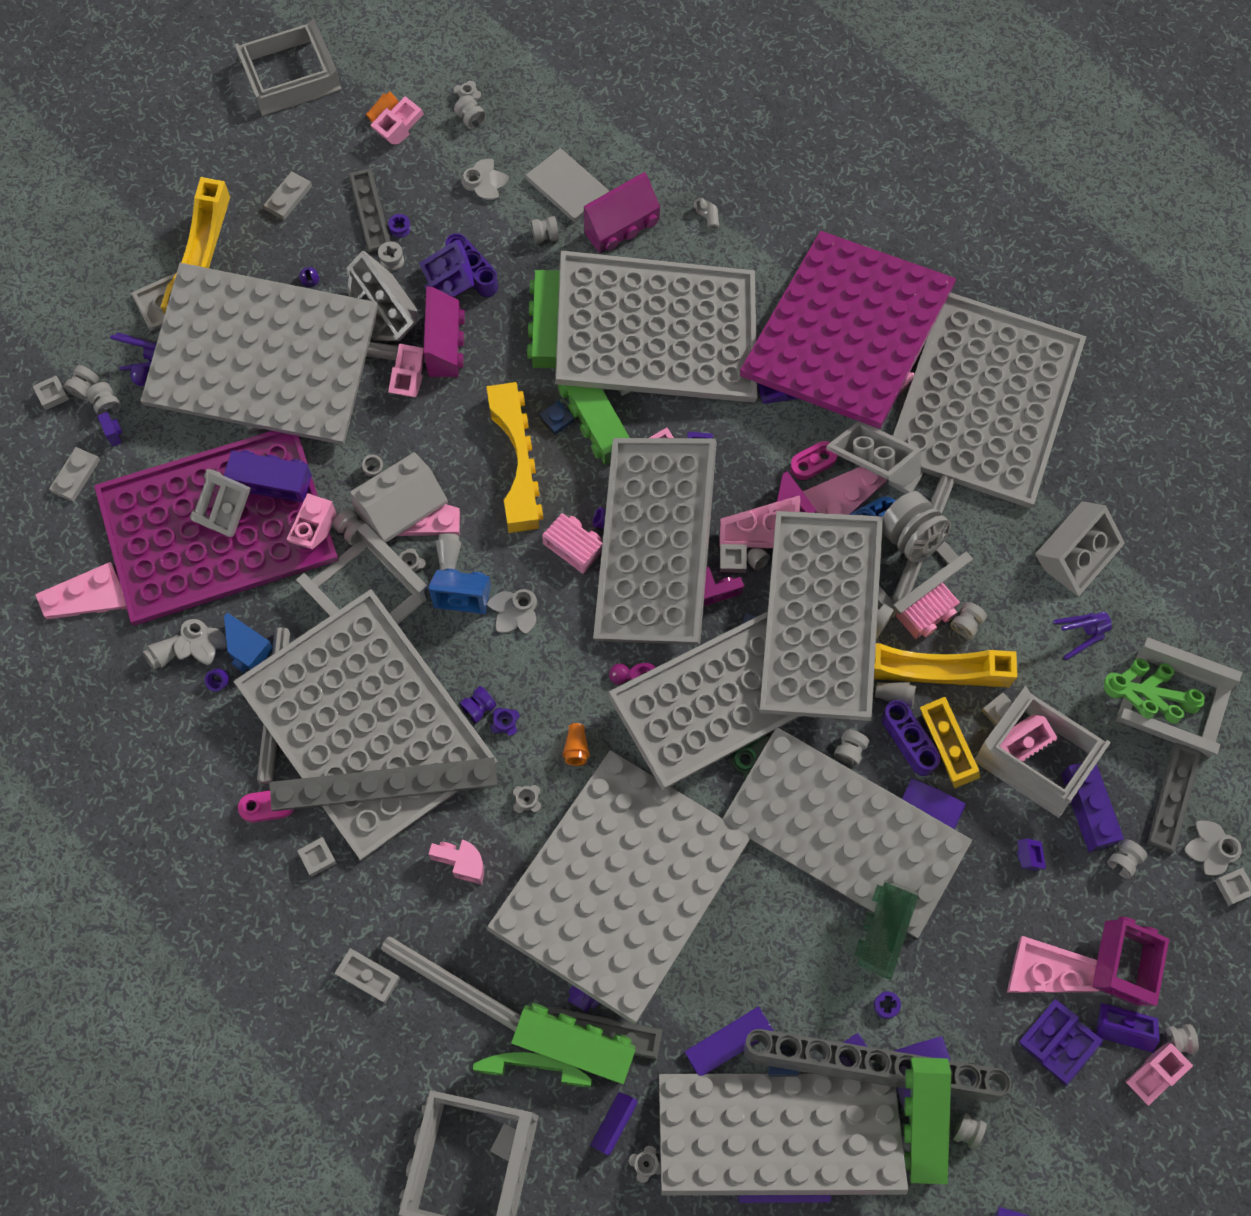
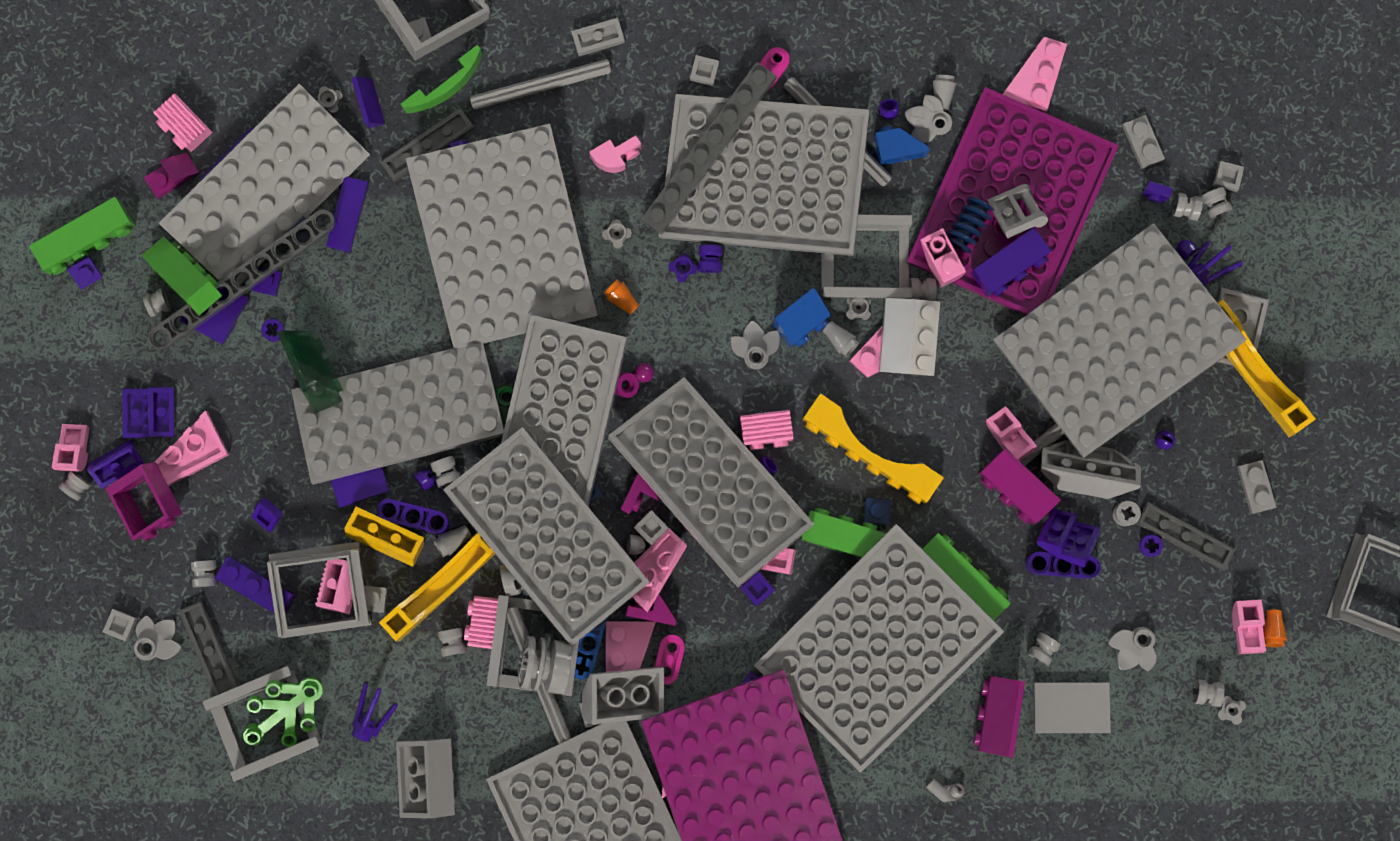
camera: 135 degrees right, 15 degrees up
light grey hinge [362,455,383,477] -> none
bright green brick [511,1003,636,1084] -> none
none -> dark purple hinge [414,470,435,492]
none -> dark blue piece [946,197,994,253]

